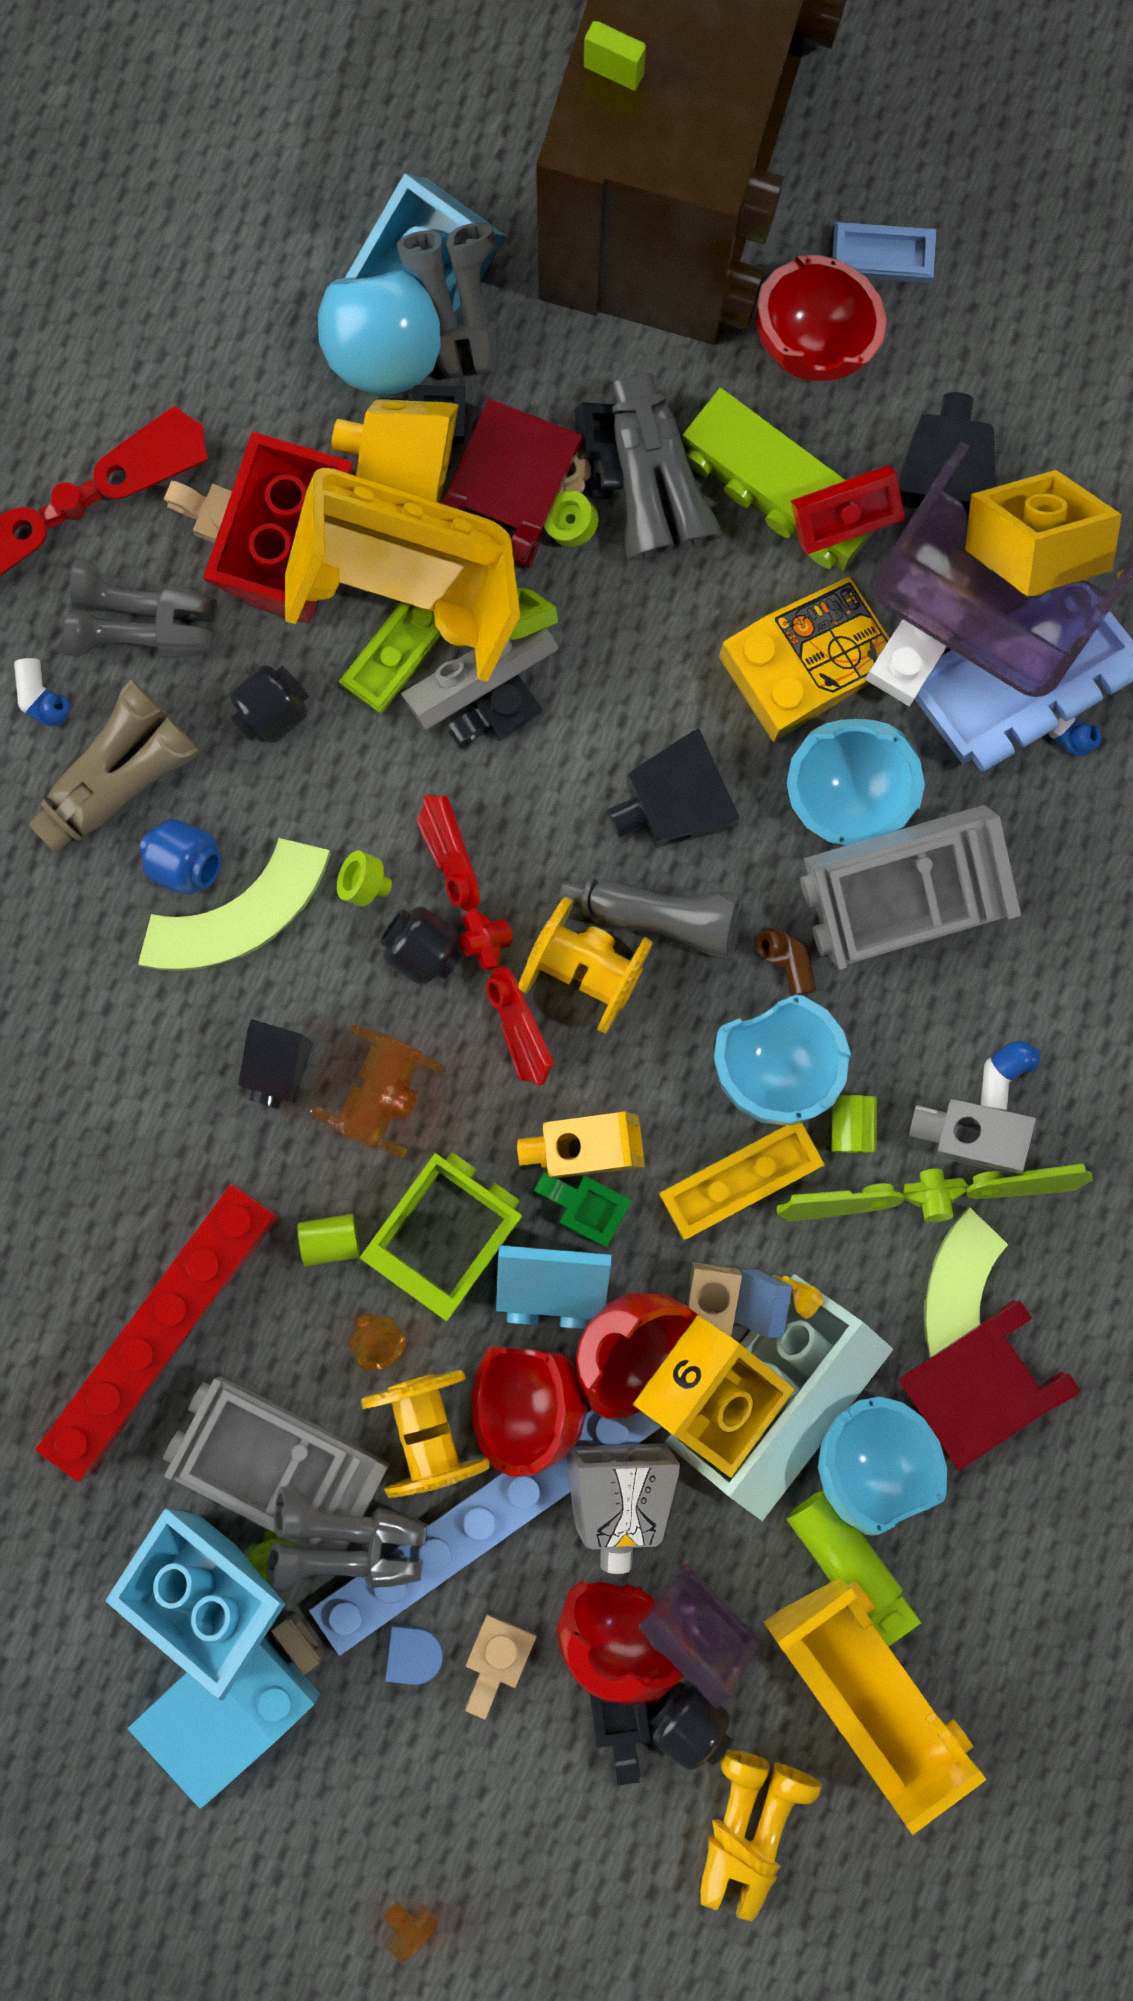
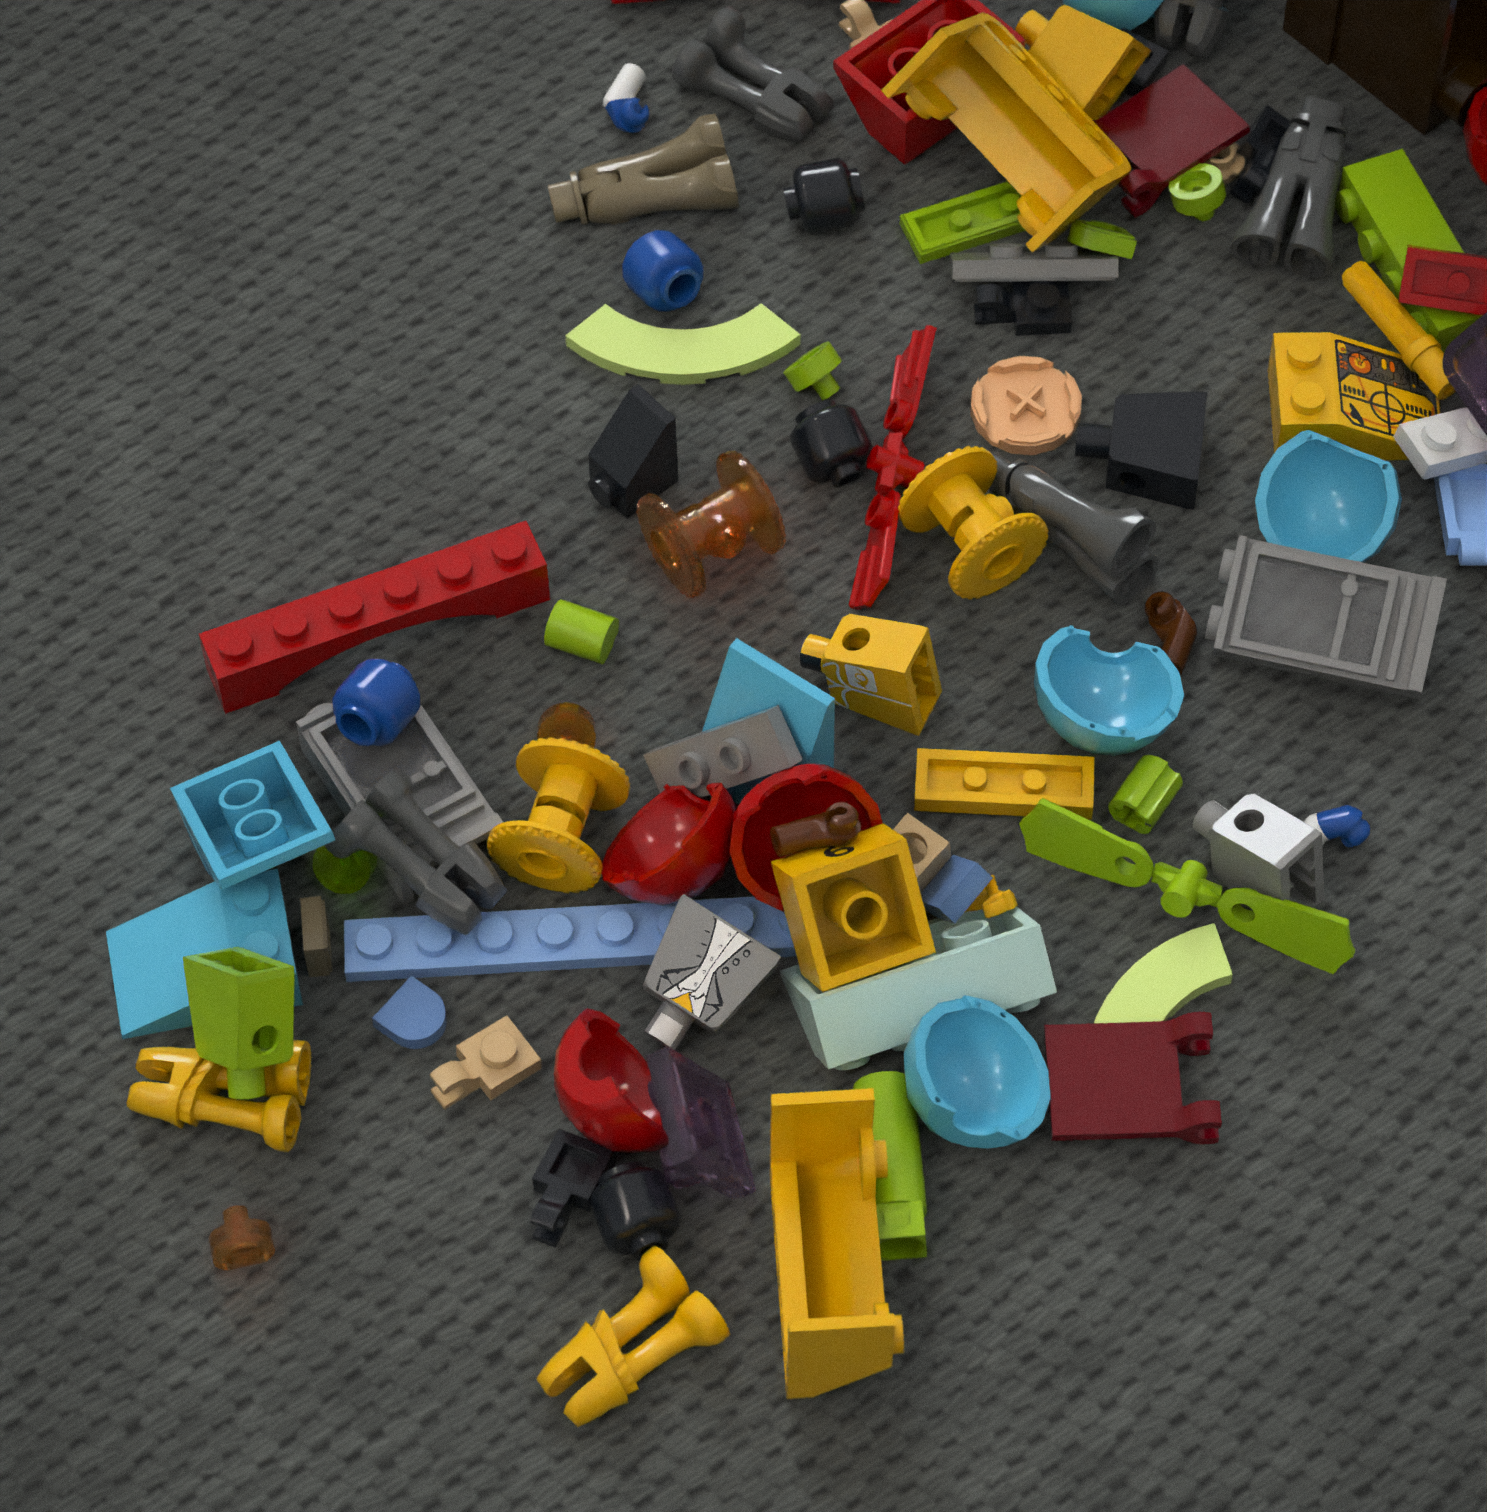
camera: 35 degrees right, 25 degrees down
lime window [360,1151,523,1321] -> none
green plate [533,1172,632,1248] -> none
none -> yellow piece [127,1040,311,1152]
none -> lime torso [183,947,295,1099]
none -> blue head [332,659,421,746]
none -> light grey plate [643,705,803,798]
none -> reddish brown arm [770,802,861,857]
none -> light nougat tile [970,356,1082,455]
none -> yellow axle [1342,261,1465,400]

